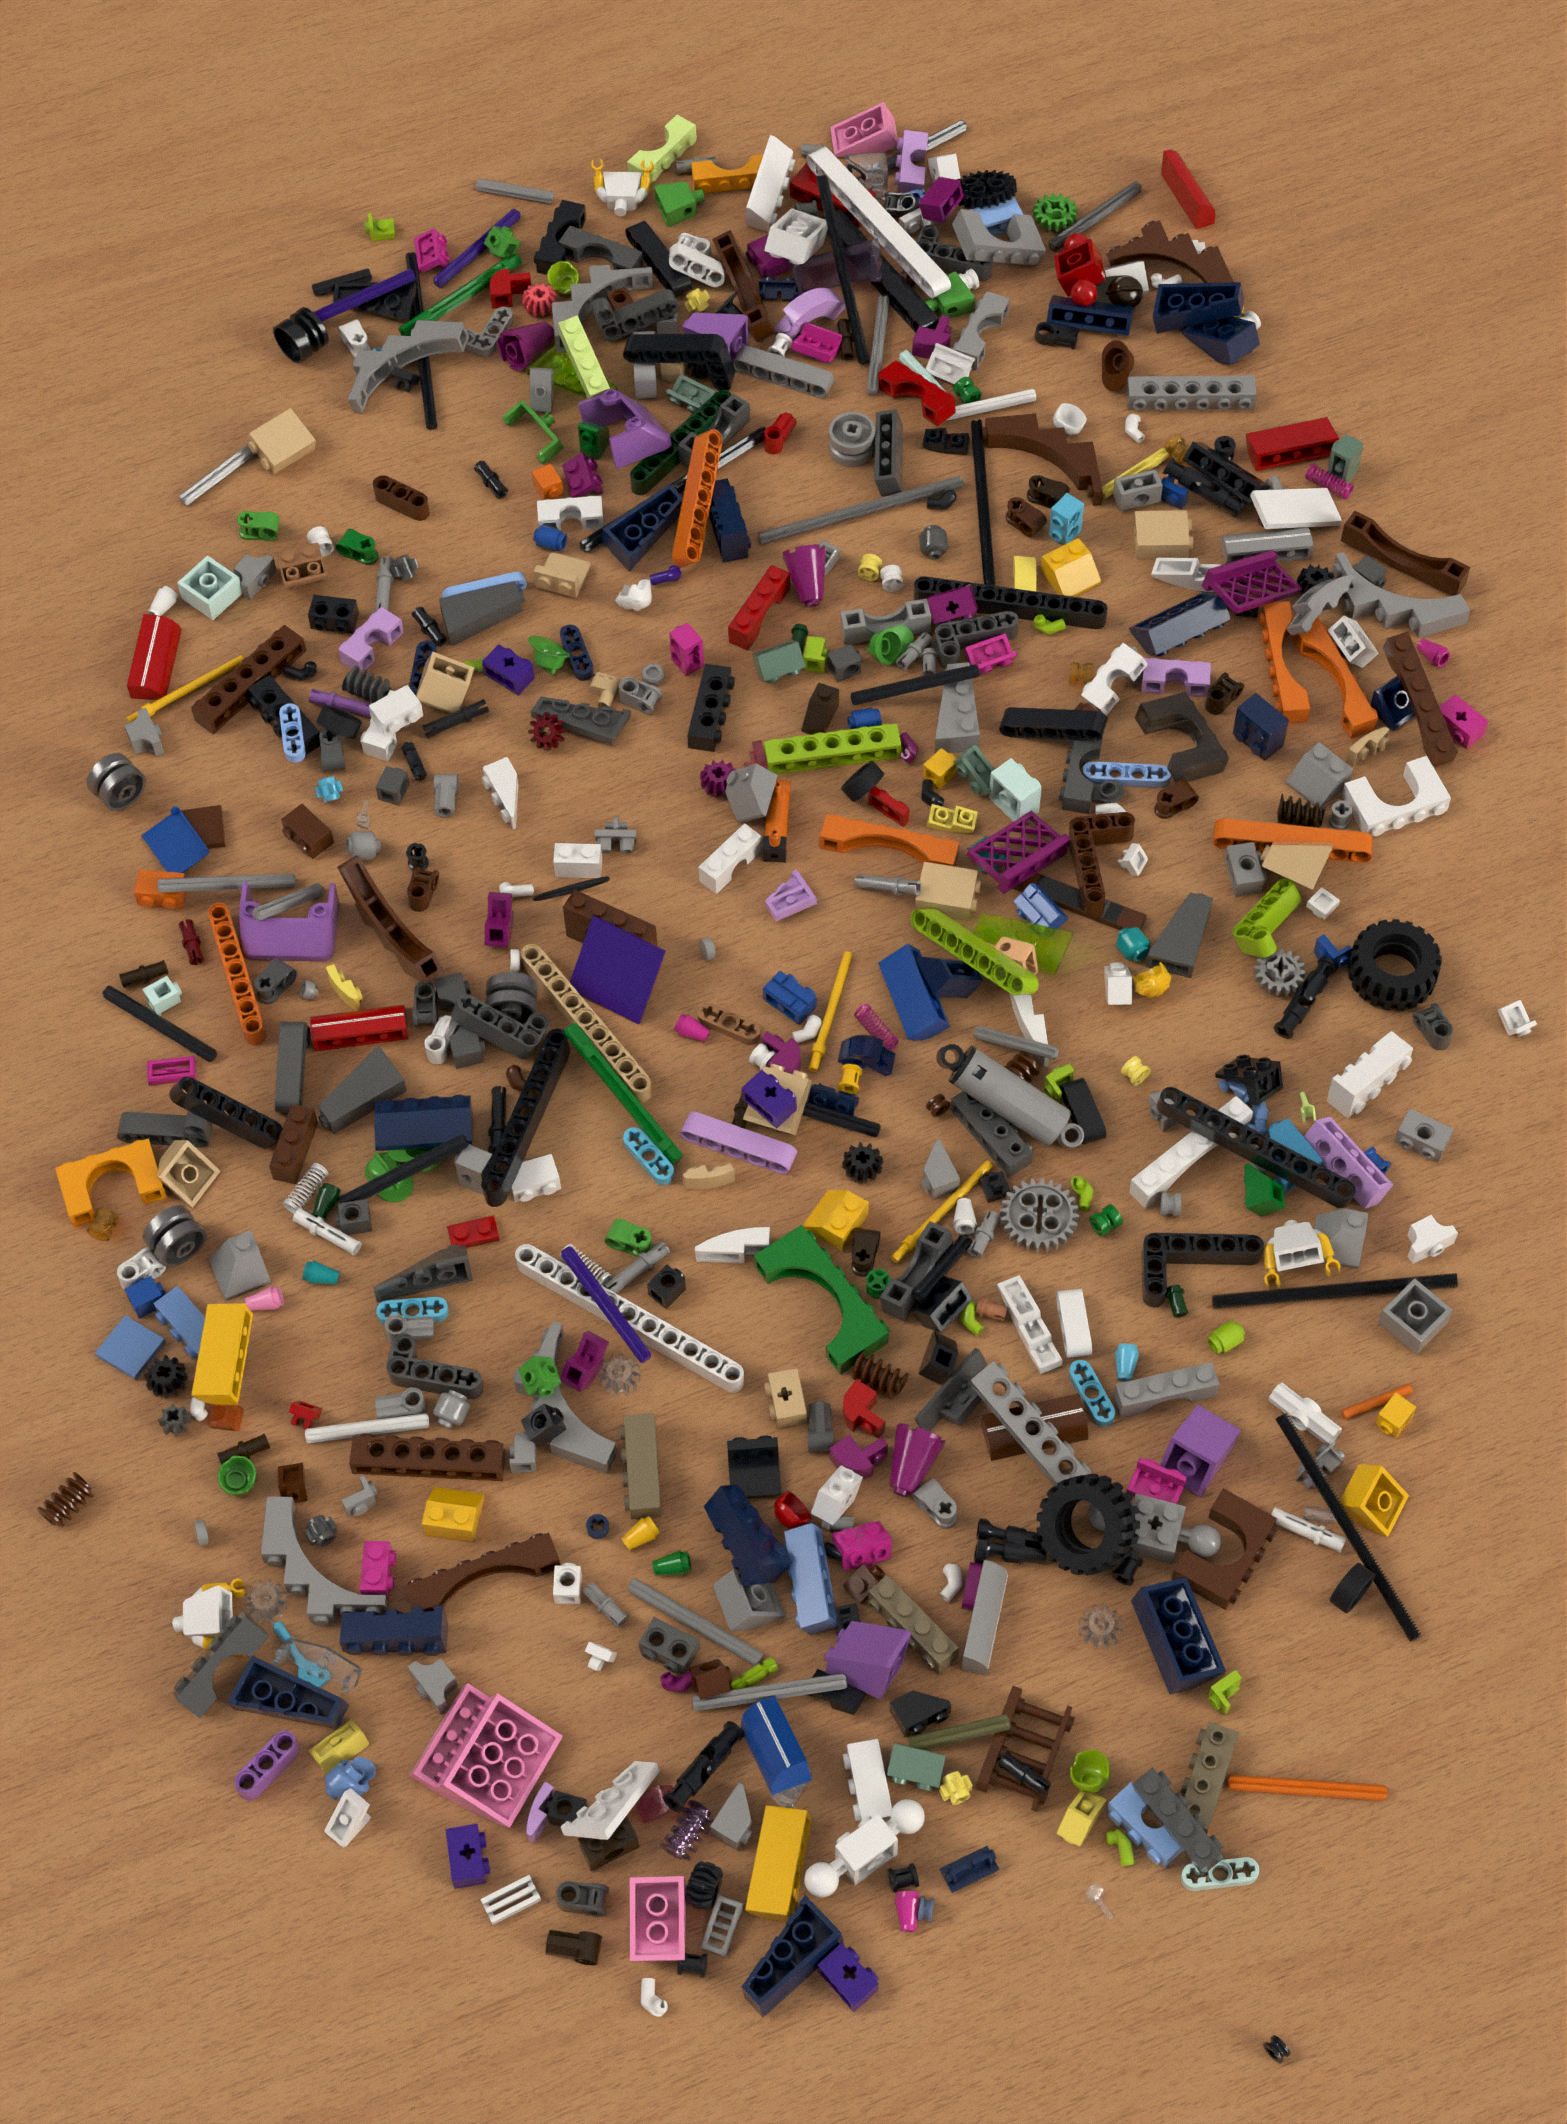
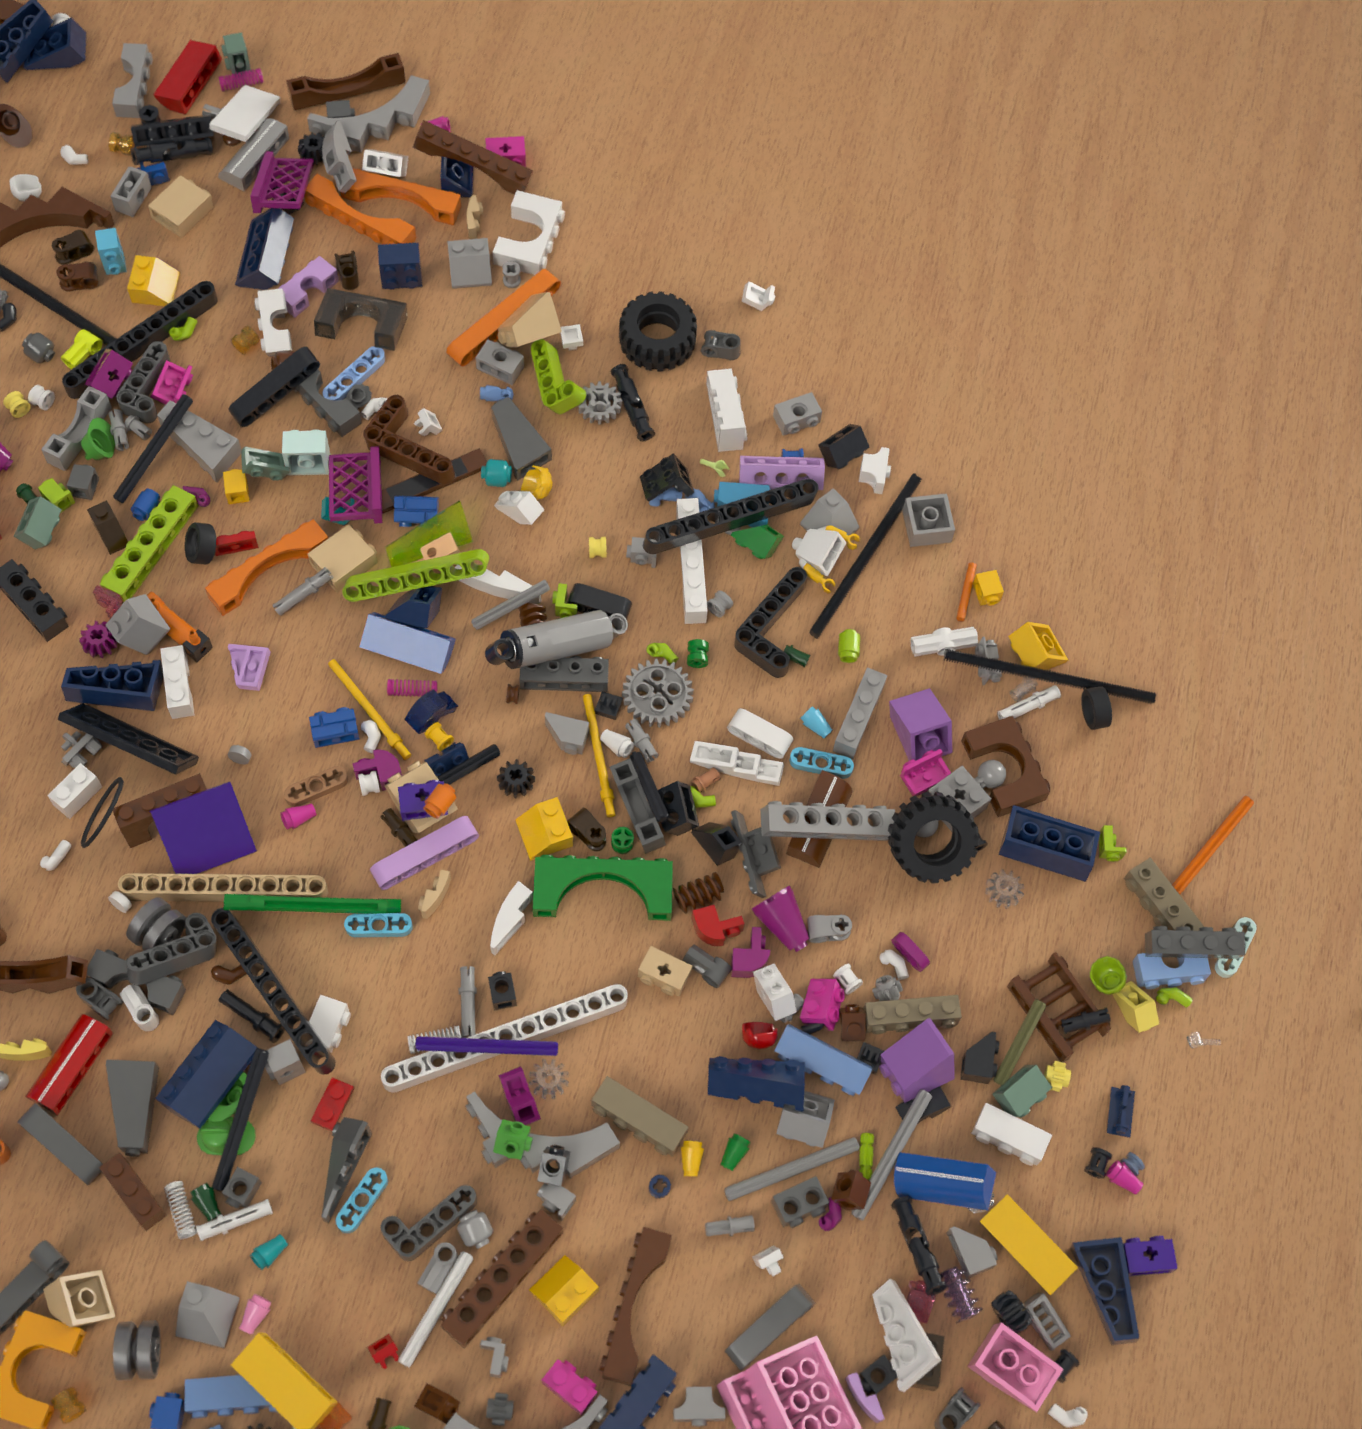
camera: 60 degrees left, 5 degrees up
white piece [117,1247,166,1289] -> none
black beam [169,1077,283,1149] -> none
light grey piece [385,1314,434,1344] -> none
magenta brick [485,892,514,947] -> none
white brick [553,1563,582,1604] -> none
bright green piece [604,1218,653,1257] -> none
black bracket [727,1435,781,1498] -> none
white brick [804,1799,925,1898] -> none
black arm [921,779,944,807] -> none
light yellow slope [926,804,978,833] -> none
light grey brick [962,1560,1008,1676] -> none
black piece [974,1518,1047,1564] -> none
light yellow slope [1012,556,1036,591] -> none
light yellow axle [1102,448,1169,499] -> none
light grey brick [1127,375,1257,411] -> none
white slope [1151,558,1221,592] -> none
reddish brown piece [1154,779,1199,819] -> none
dark brown piece [1277,793,1327,828] -> none
blue bracket [1314,934,1352,968] -> none
none -> black tile [58,703,199,775]
none -> neon yellow piece [60,329,103,370]
none -> dark blue wedge [61,660,164,711]
none -> light grey arch [112,43,153,118]
none -> orange brick [423,783,457,819]
none -> medium blue arm [480,385,514,401]
none -> dark grey beam [725,1284,816,1371]
none -> black brick [818,424,870,469]
none -> white bush [833,963,863,995]
none -> light grey gear [872,975,903,1001]

